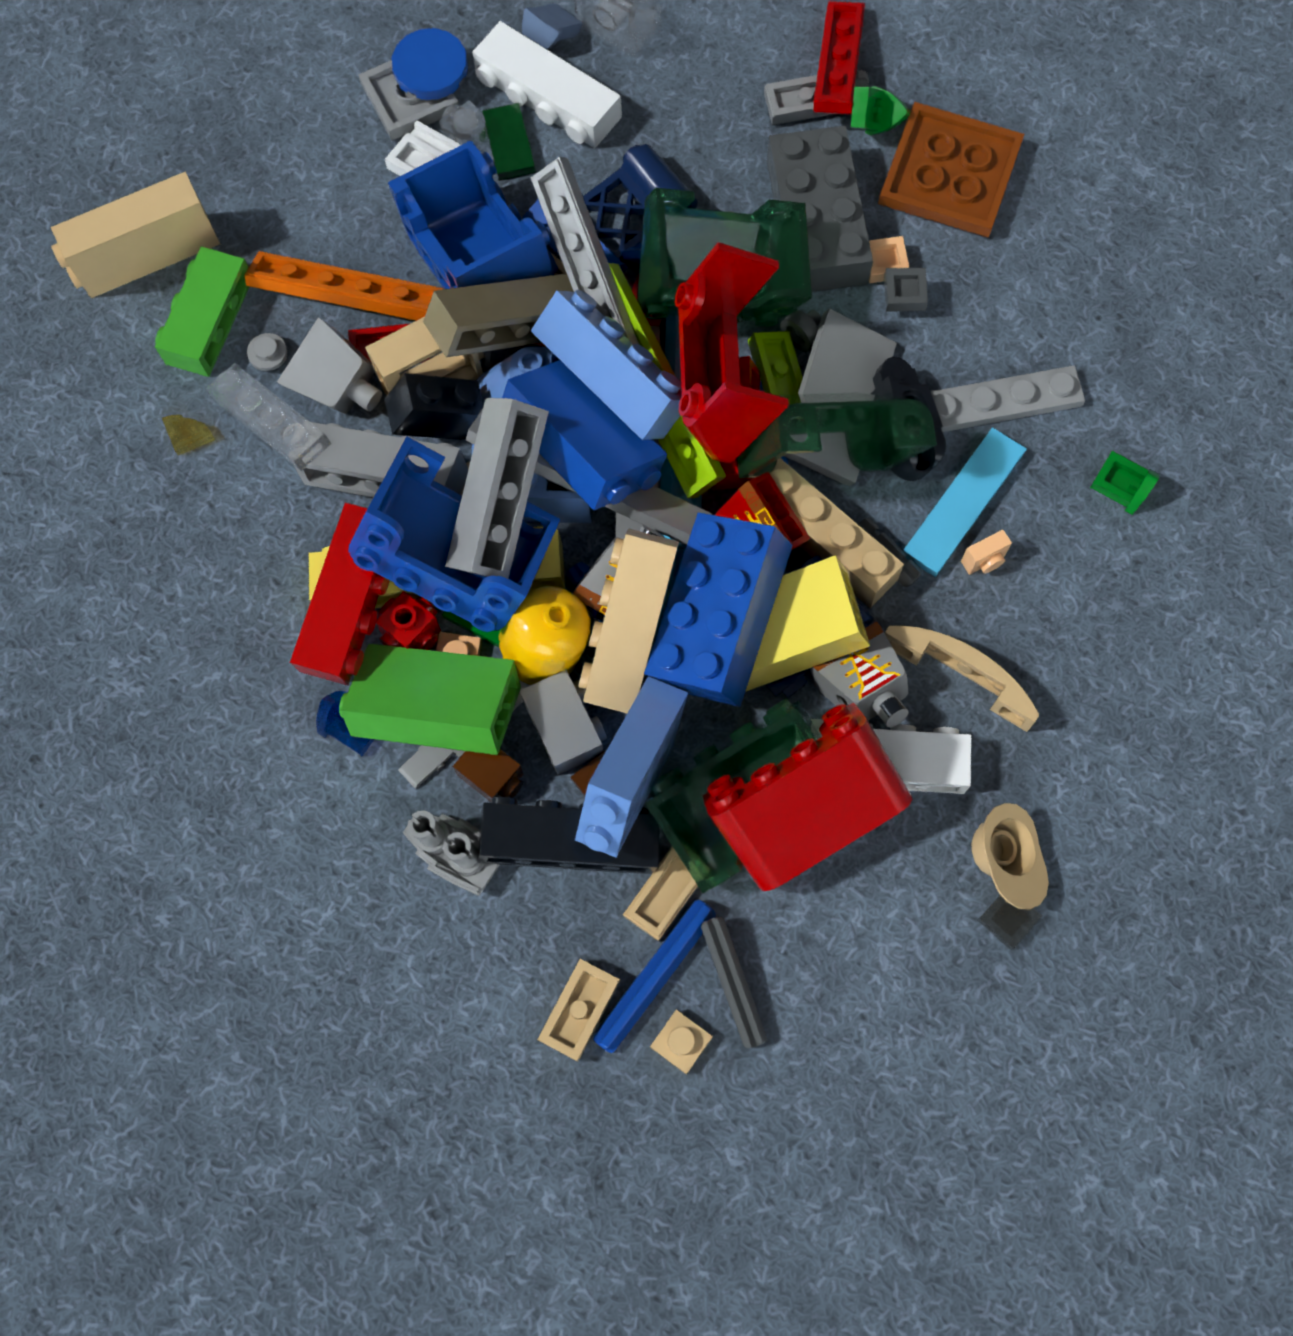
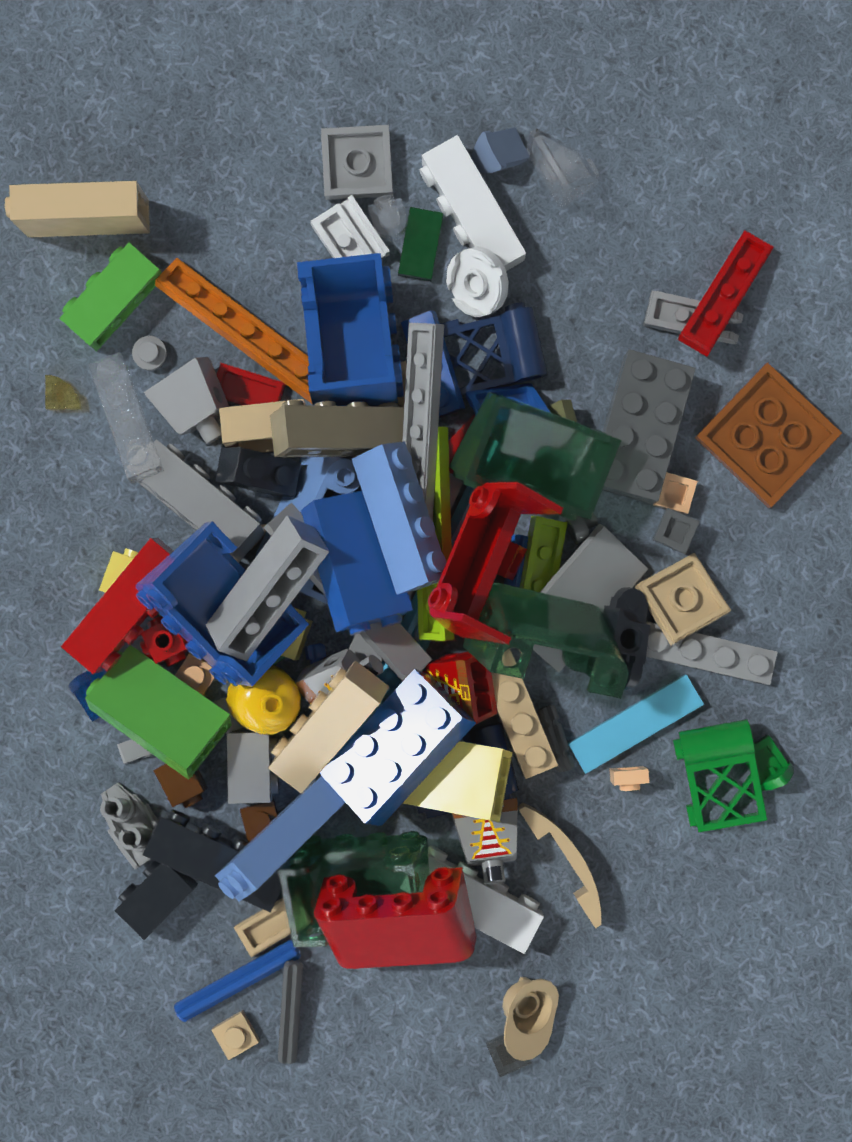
camera: 20 degrees right, 15 degrees up
blue tile [392,28,468,100] -> none
tan plate [537,959,620,1062] -> none
green tile [850,86,910,135] -> none
none -> black brick [114,861,198,940]
none -> white tile [446,246,509,317]
none -> tan tile [635,553,731,646]
none -> green piece [673,719,767,832]

